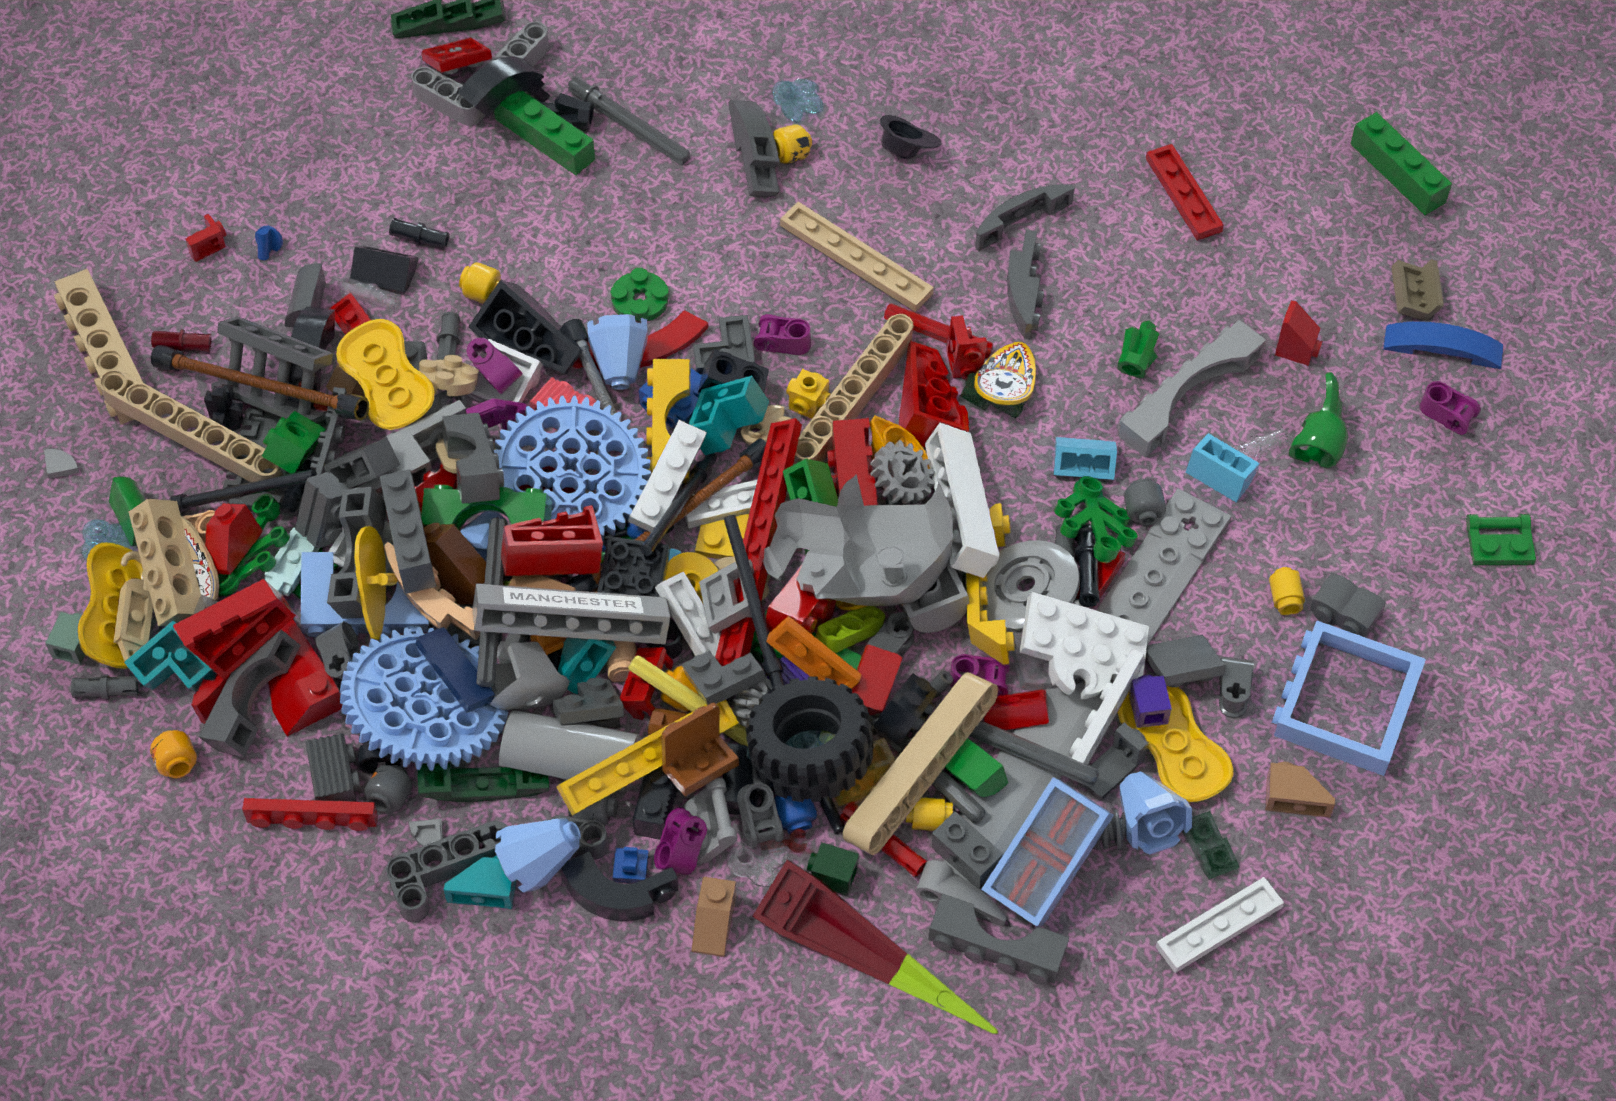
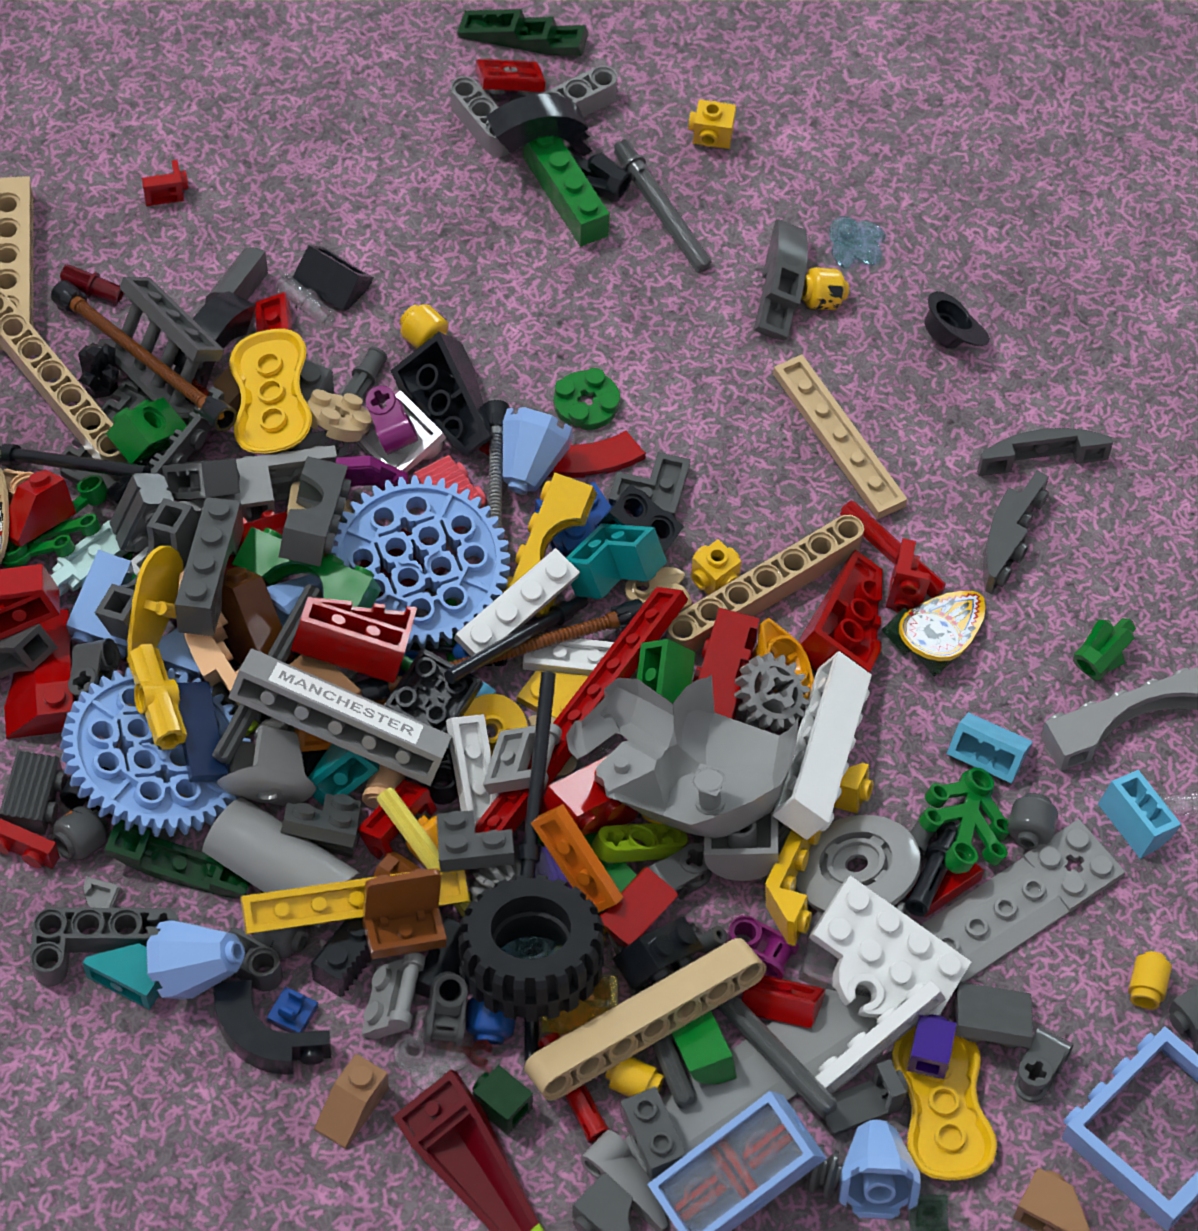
camera: 20 degrees right, 0 degrees up
blue plate [255,225,283,260] -> none
black pin [389,218,450,250] -> none
magenta piece [654,808,707,875] -> none
magenta piece [753,314,811,355] -> none
none -> yellow piece [127,644,187,750]
none -> yellow brick [688,99,736,149]

